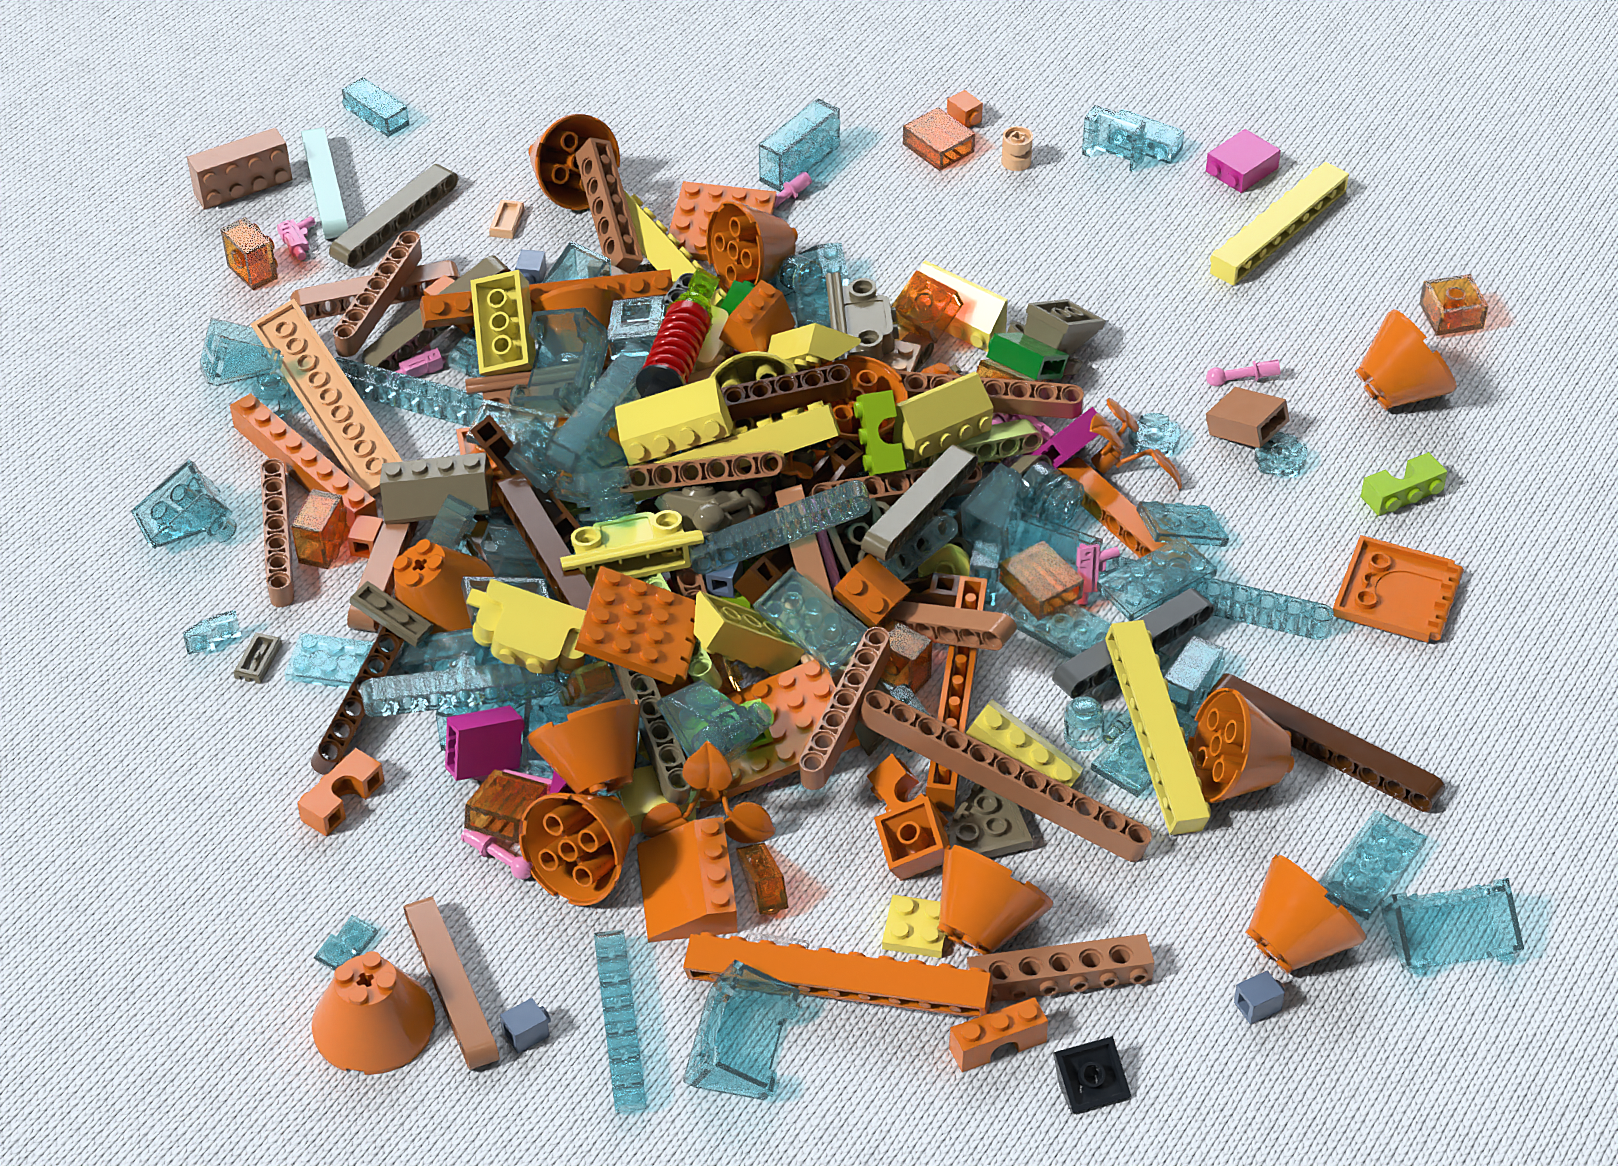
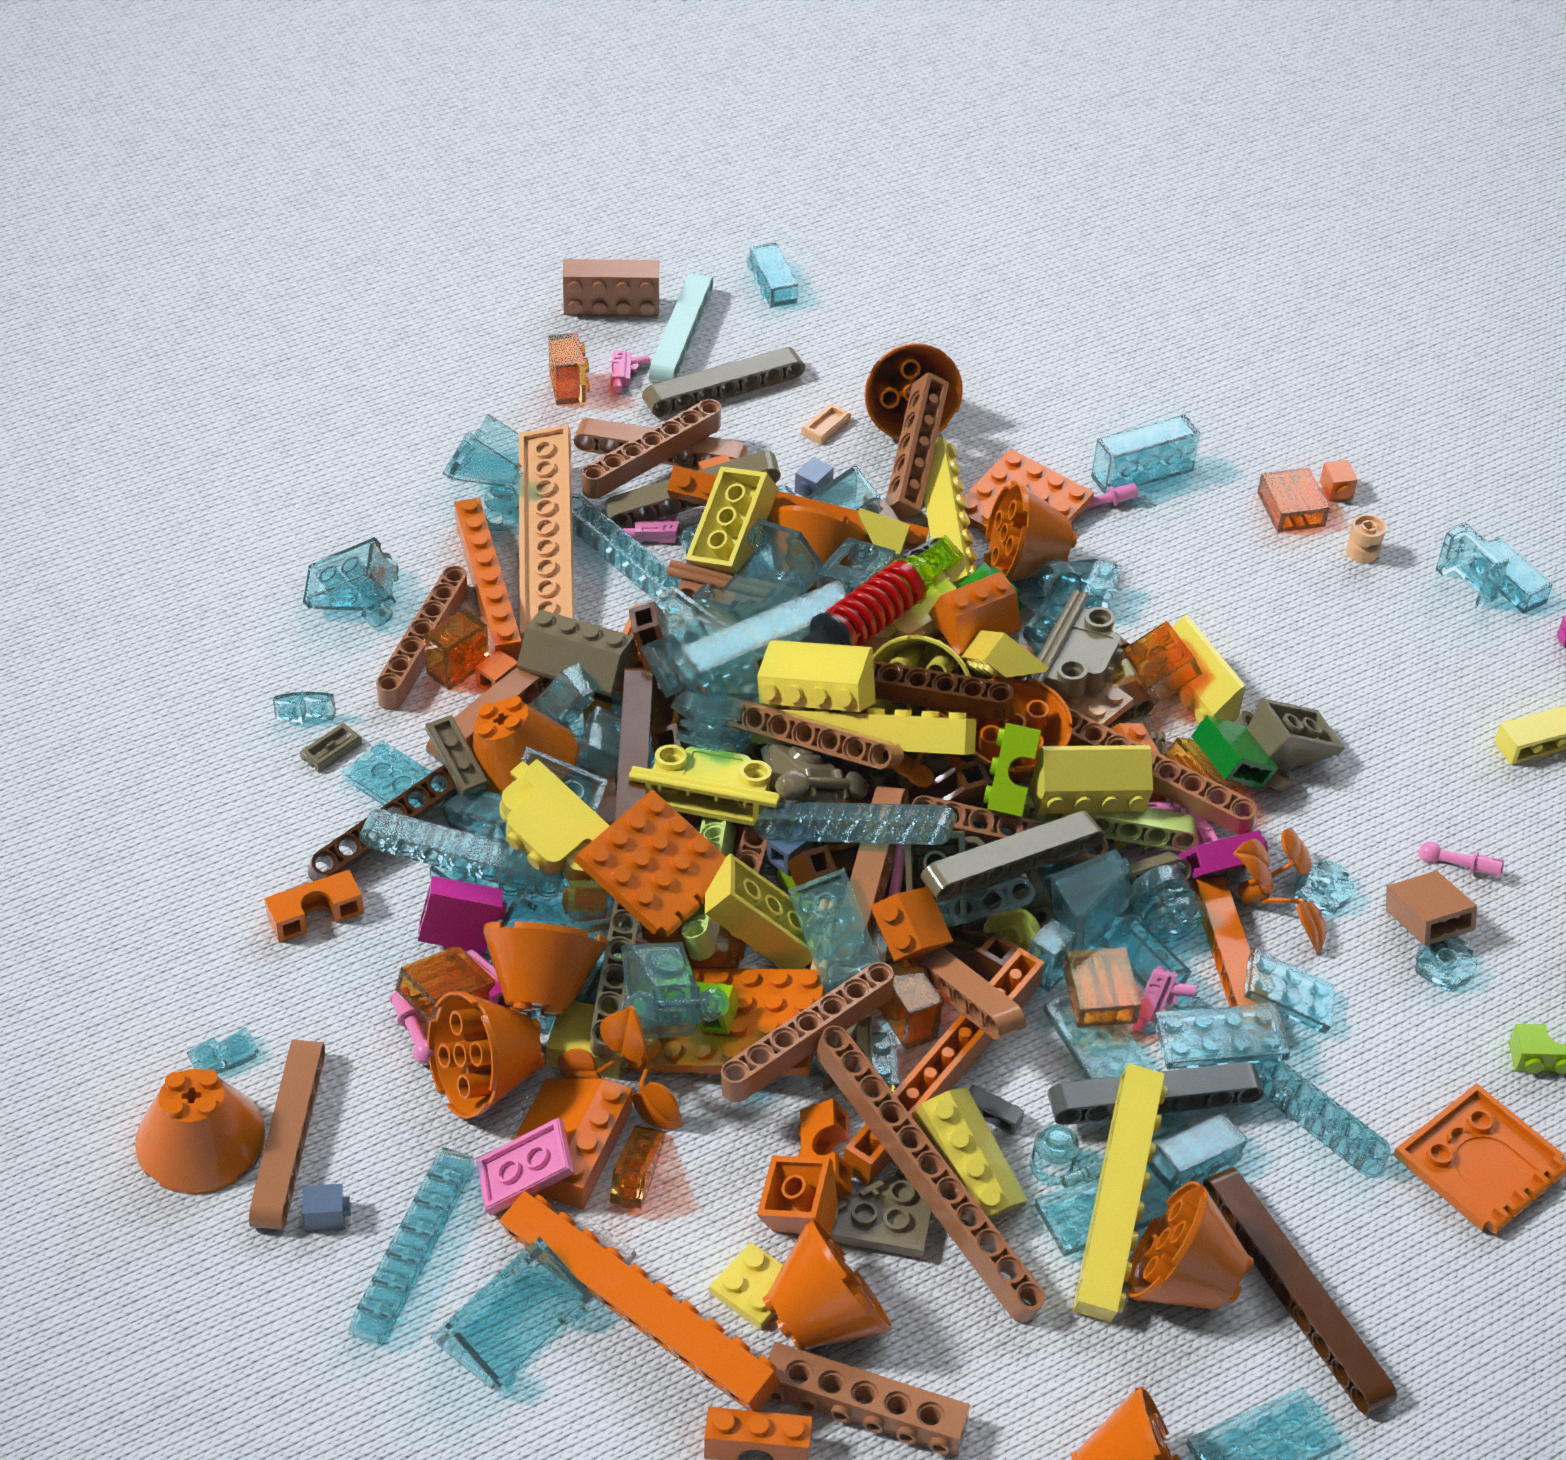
camera: 25 degrees right, 0 degrees up
none -> bright pink tile [476,1117,574,1216]
none -> light yellow slope [858,508,910,561]
none -> dark grey piece [969,1084,1024,1135]

